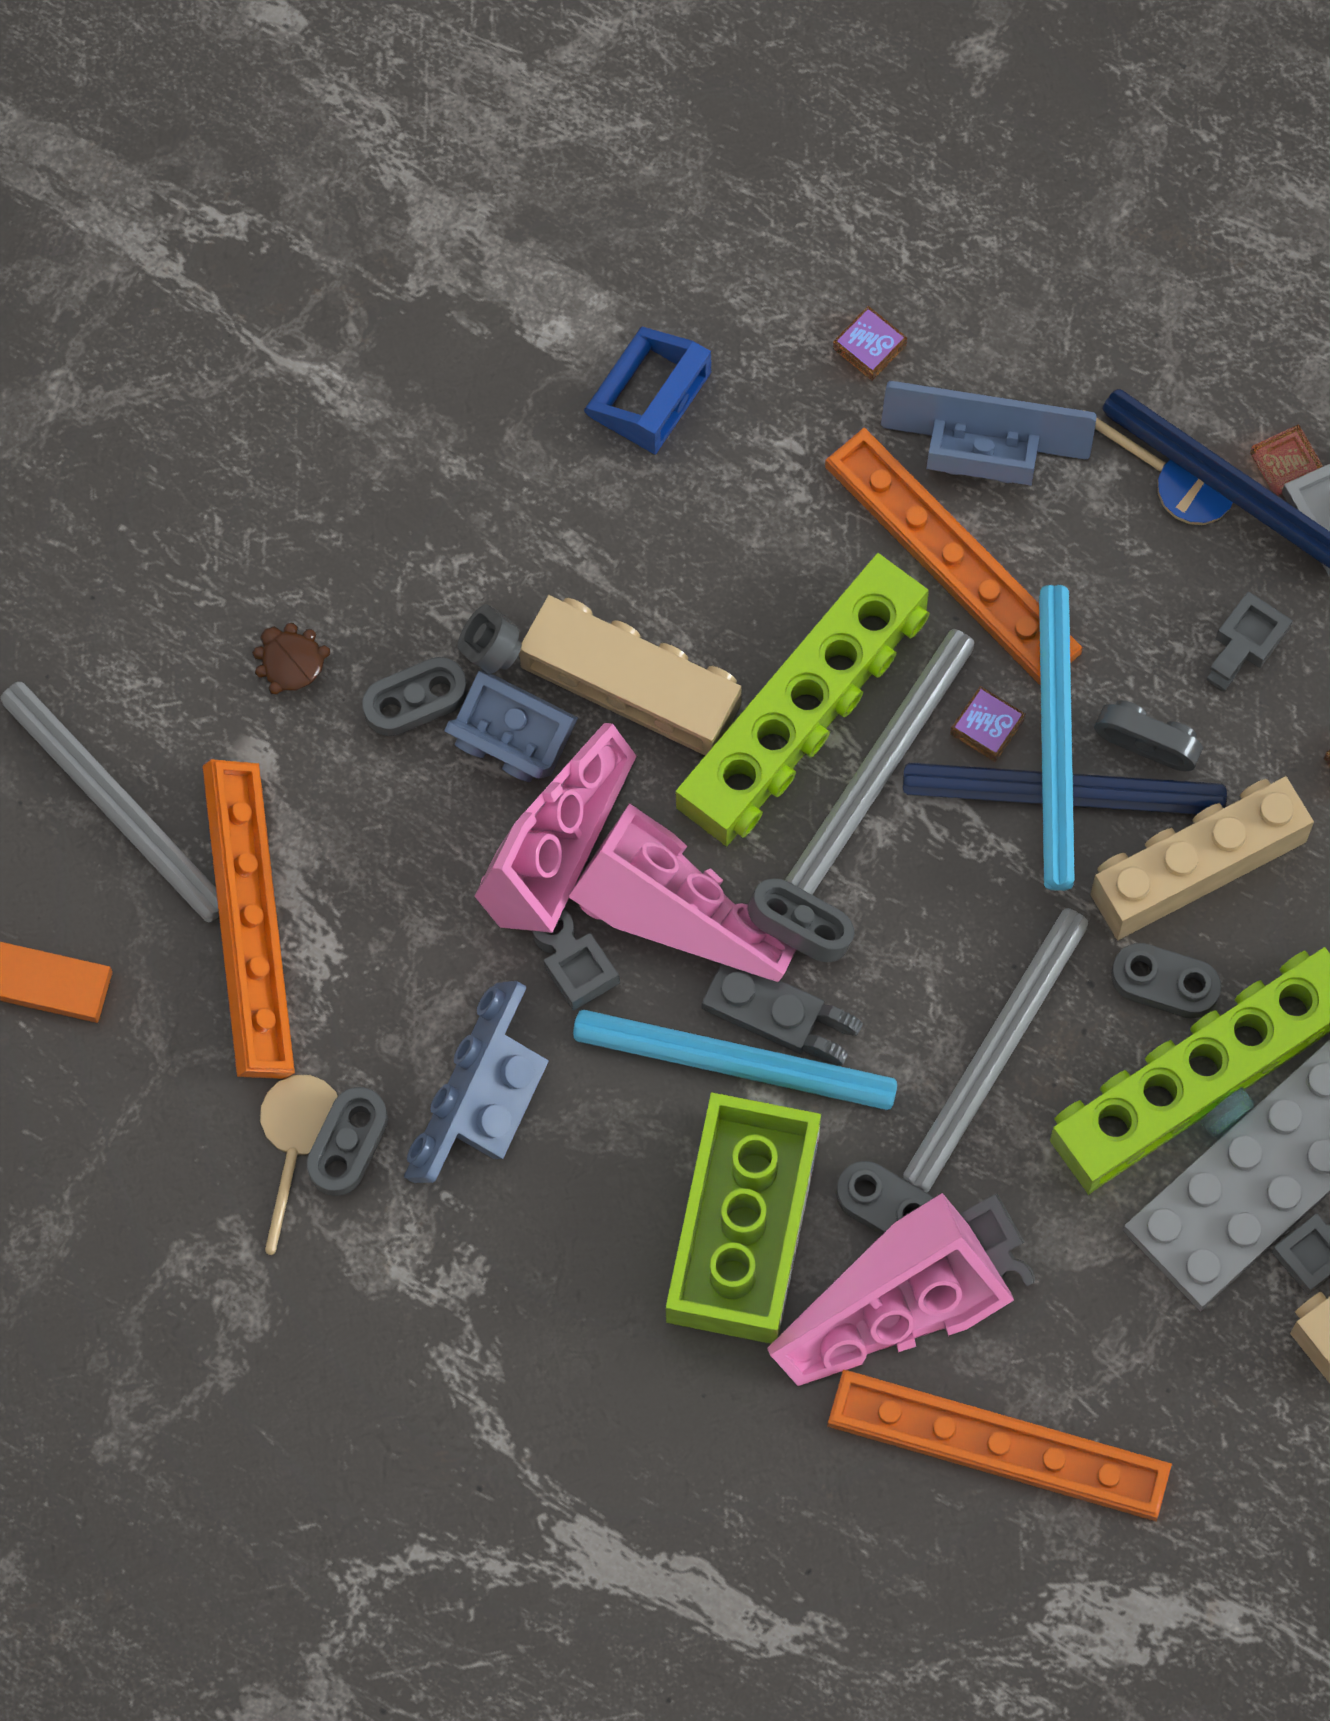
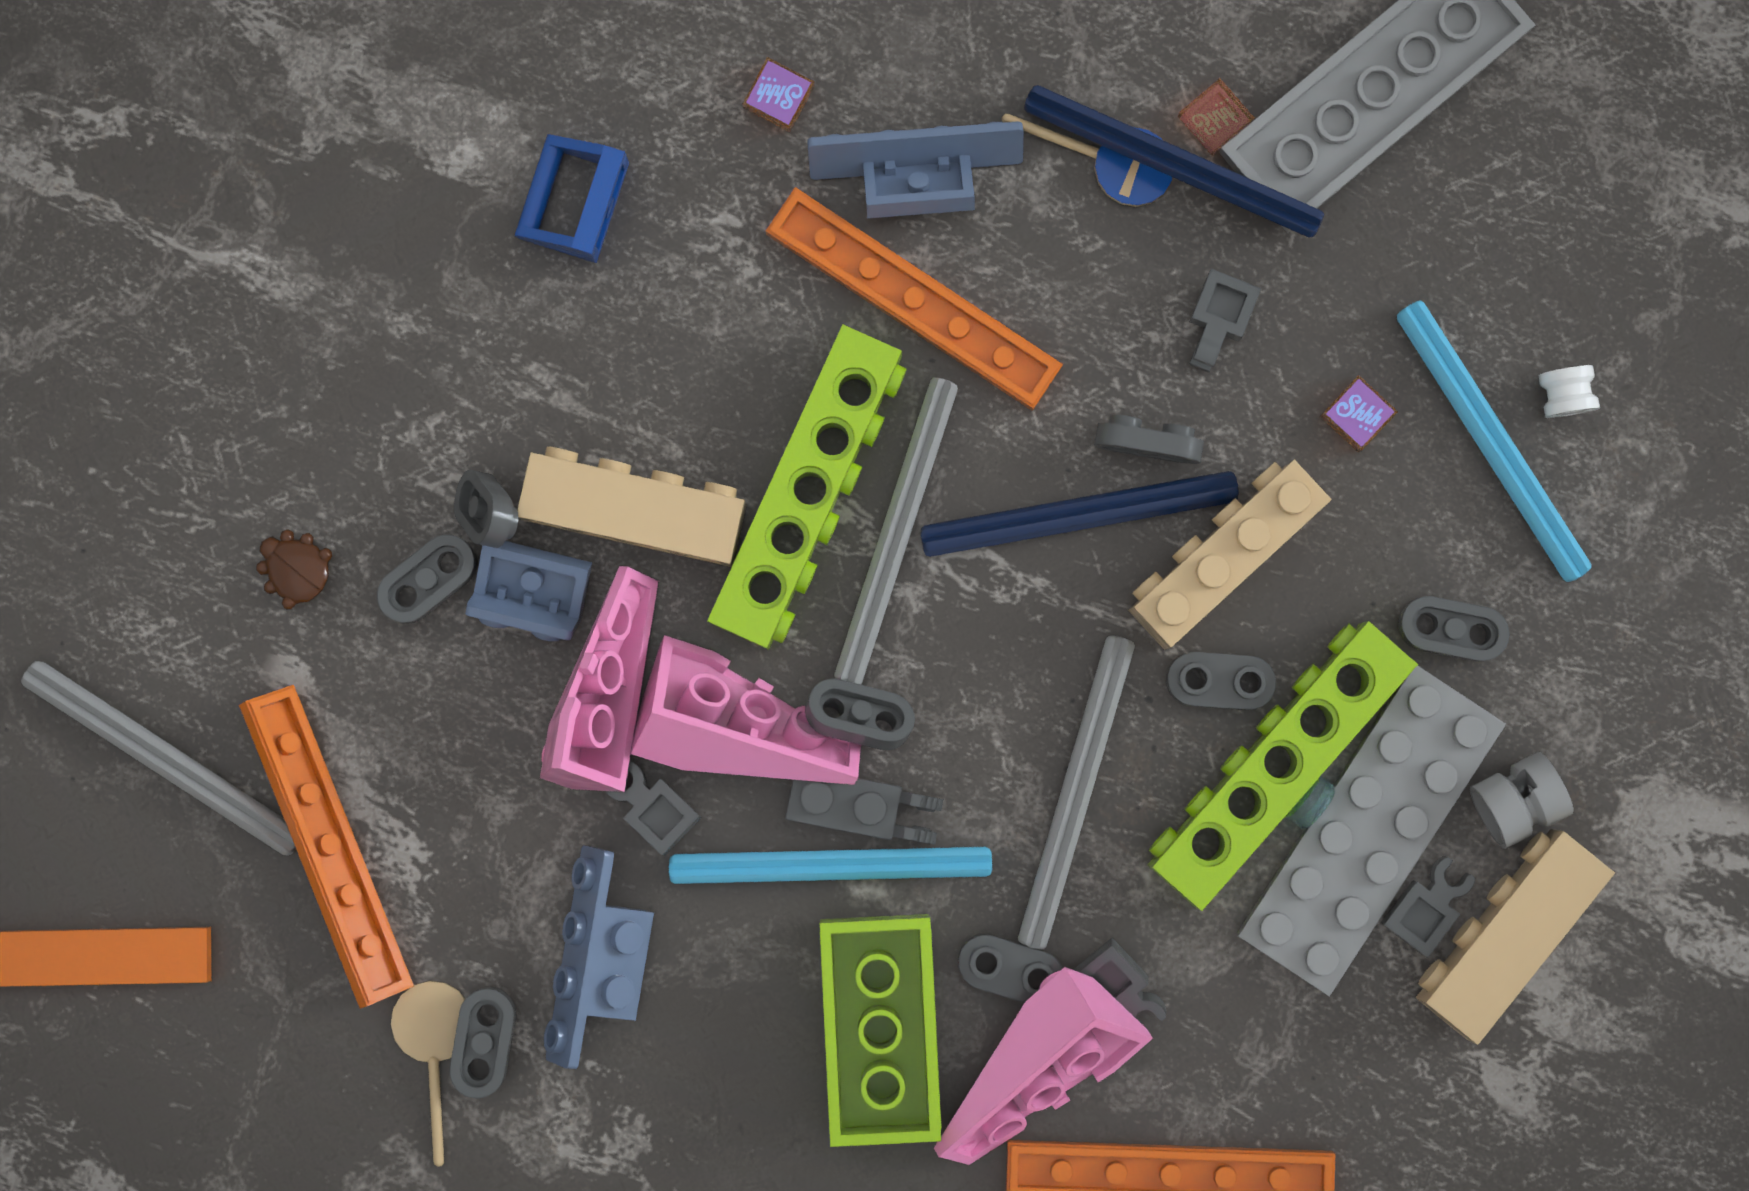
camera: 20 degrees left, 15 degrees up
tile [950,686,1026,762] -> none
medium azure axle [1039,585,1075,891] -> none

